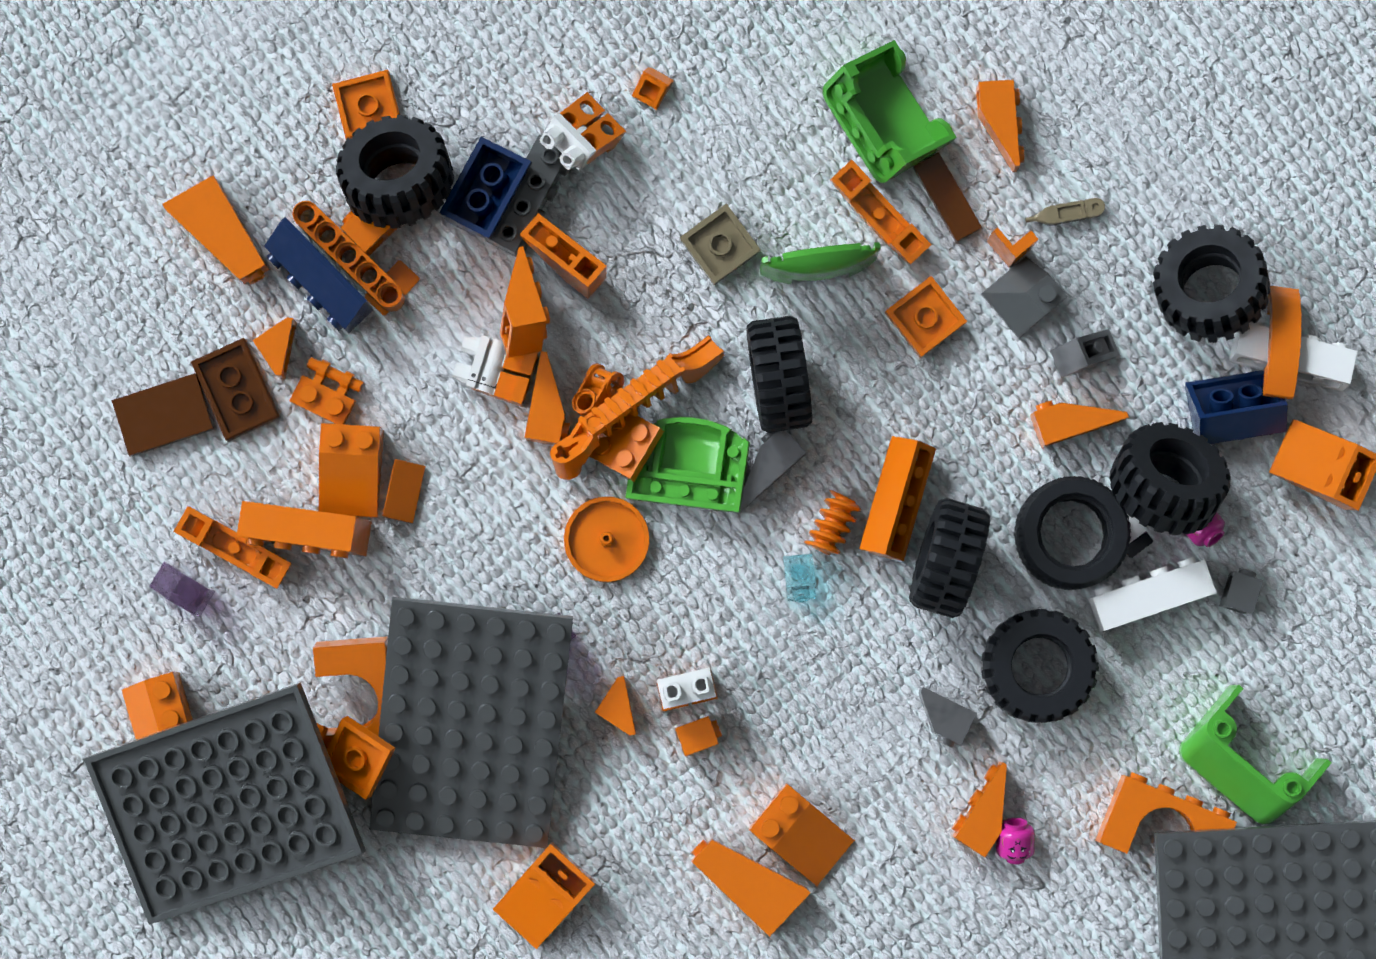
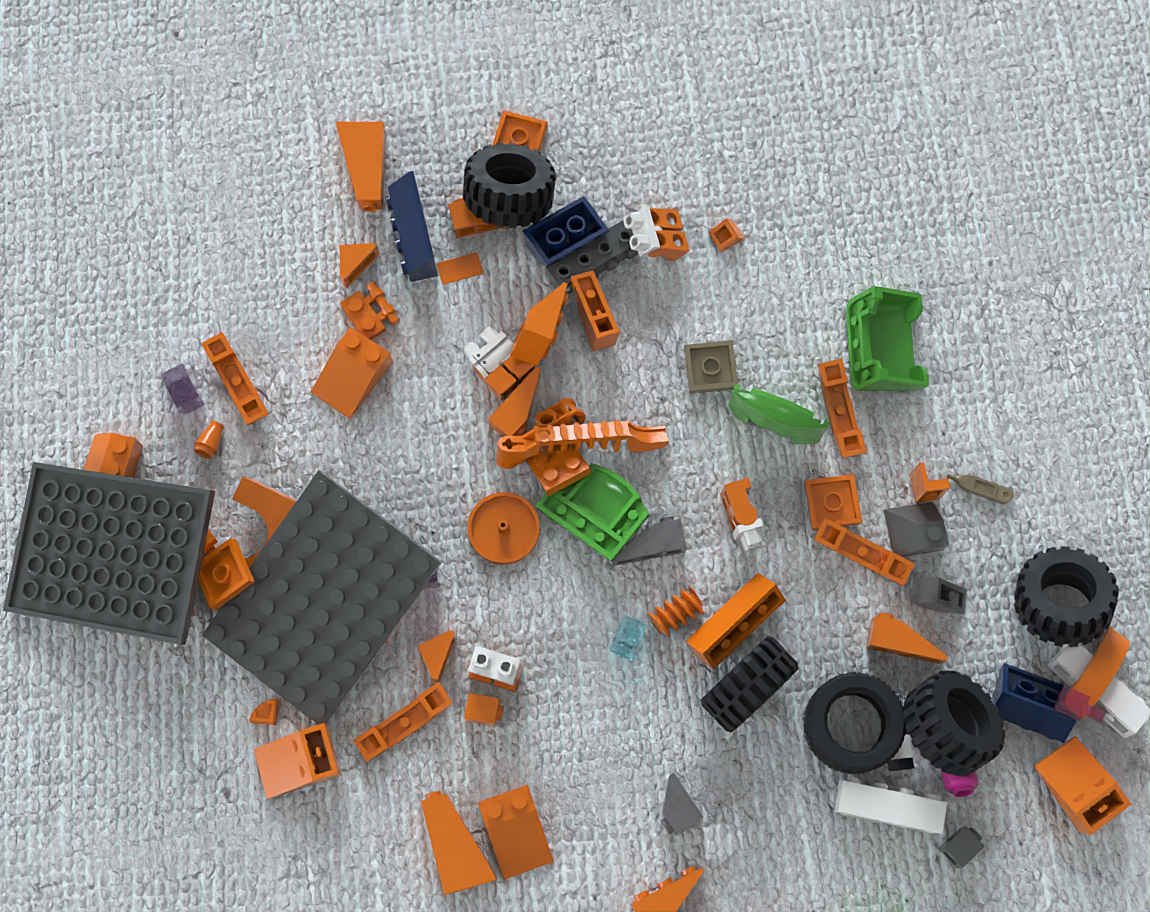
camera: 30 degrees right, 10 degrees down
reddish brown tile [111,373,215,457] -> none
reddish brown tile [191,338,281,442] -> none
orange wedge [236,501,372,558] -> none
orange beam [292,200,405,312] -> none
orange slope [382,459,426,524] -> none
black tyre [746,315,813,433] -> none
reddish brown tile [913,152,982,243] -> none
orange slope [976,80,1024,172] -> none
black tyre [981,609,1099,723] -> none
none -> orange cone [194,421,224,459]
none -> orange tile [249,699,279,725]
none -> orange slope [353,682,453,762]
none -> orange hips [720,477,763,552]
none -> orange slope [813,518,915,586]
none -> clear pink plate [1054,685,1106,722]

